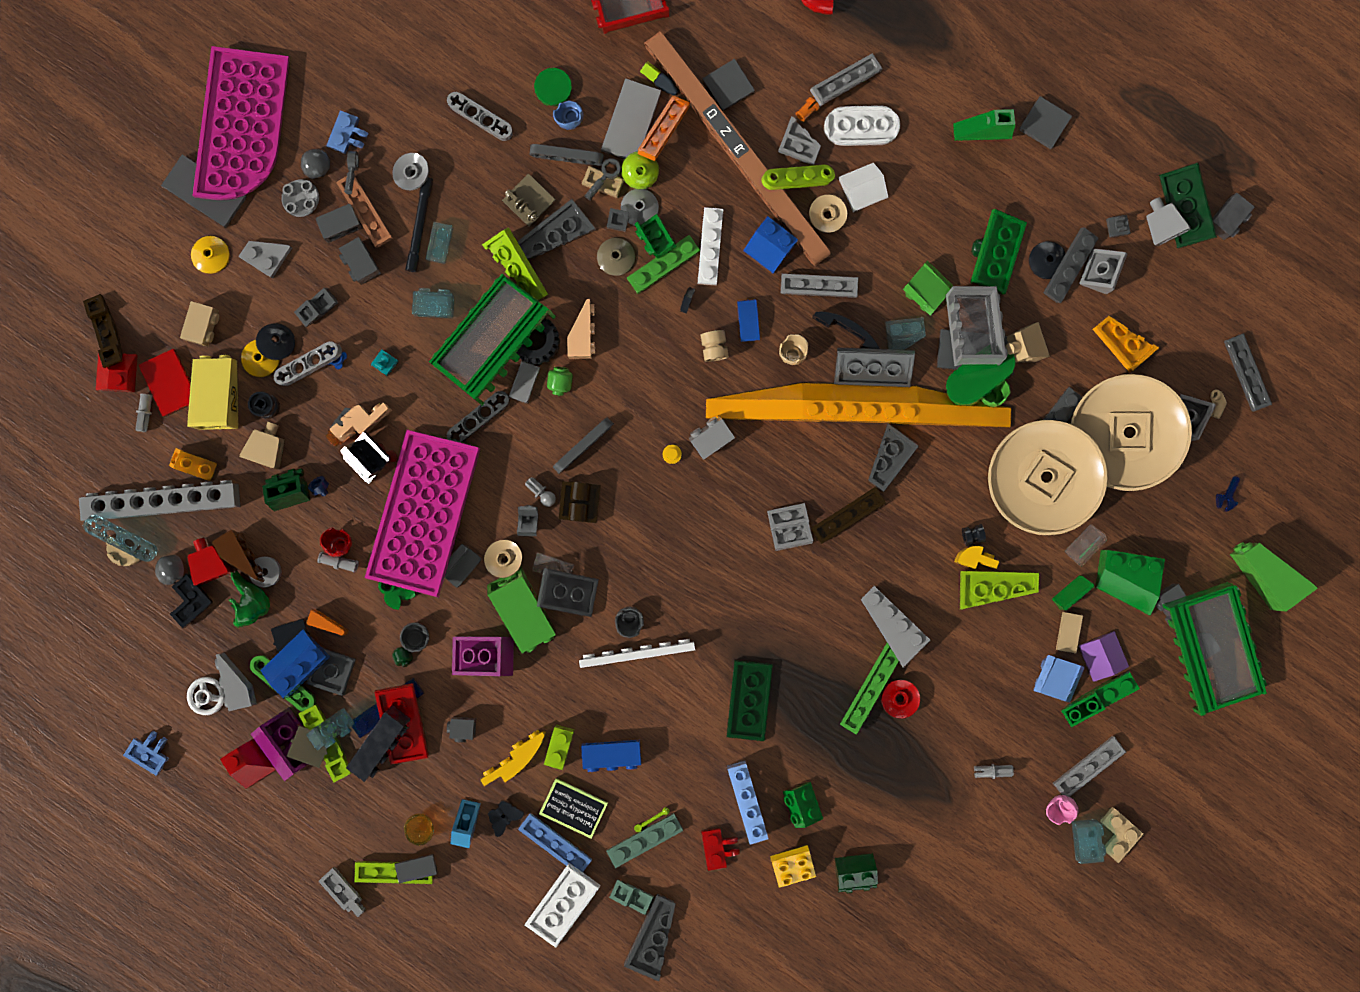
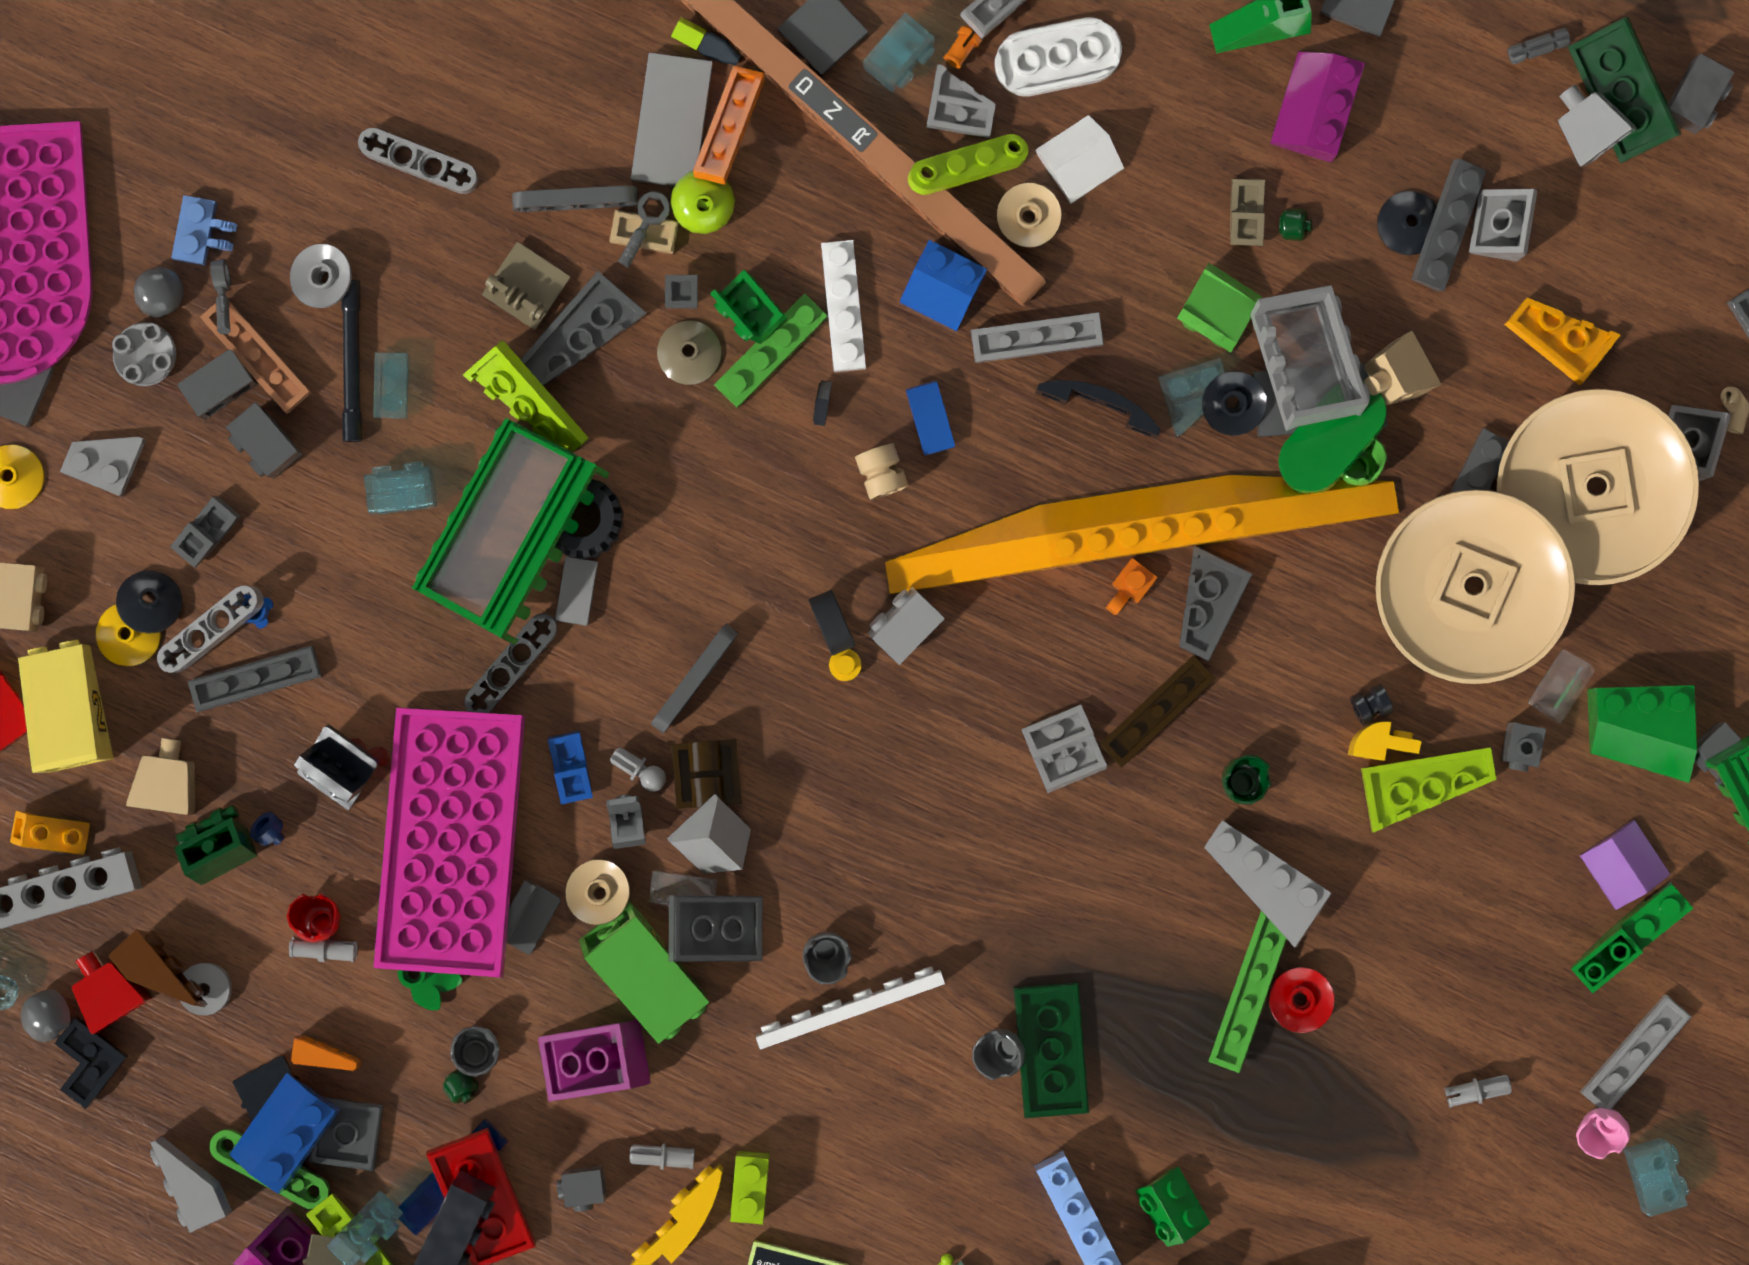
camera: 10 degrees left, 0 degrees up
white piece [187,677,225,715] -> none
green piece [229,571,270,628] -> none
black wheel [248,391,280,419] -> none
light nougat plate [326,403,392,447] -> none
teal tile [371,349,398,376] -> none
green tile [534,68,572,107] -> none
bright green head [547,367,573,396] -> none
medium blue hair [553,101,584,130] -> none
light nougat slope [567,299,595,359] -> none
blue brick [581,739,641,772] -> none
light grey dish [621,189,659,226] -> none
tan hair [779,334,808,365] -> none
dark grey tile [834,348,915,387] -> none
green tile [970,209,1027,295] -> none
medium blue slope [1033,655,1085,703] -> none
green slope [1052,575,1095,611] -> none
tan tile [1056,612,1083,653] -> none
tan plate [1100,807,1143,863] -> none
dark grey tile [1106,215,1130,238] -> none
none -> dark grey tile [188,646,323,712]
none -> blue slope [548,730,593,804]
none -> light grey axle [629,1143,695,1170]
none -> light grey slope [667,794,751,874]
none -> black tyre [809,590,855,655]
none -> clear light blue brick [863,12,935,93]
none -> dark grey hair [972,1029,1025,1080]
none -> orange plate [1106,558,1158,616]
none -> black dish [1201,371,1267,436]
none -> dark green hair [1222,755,1271,805]
none -> dark tan slope [1230,178,1265,246]
none -> magenta slope [1270,52,1365,163]
none -> dark grey brick [1500,722,1546,772]
none -> dark grey axle [1507,28,1571,64]

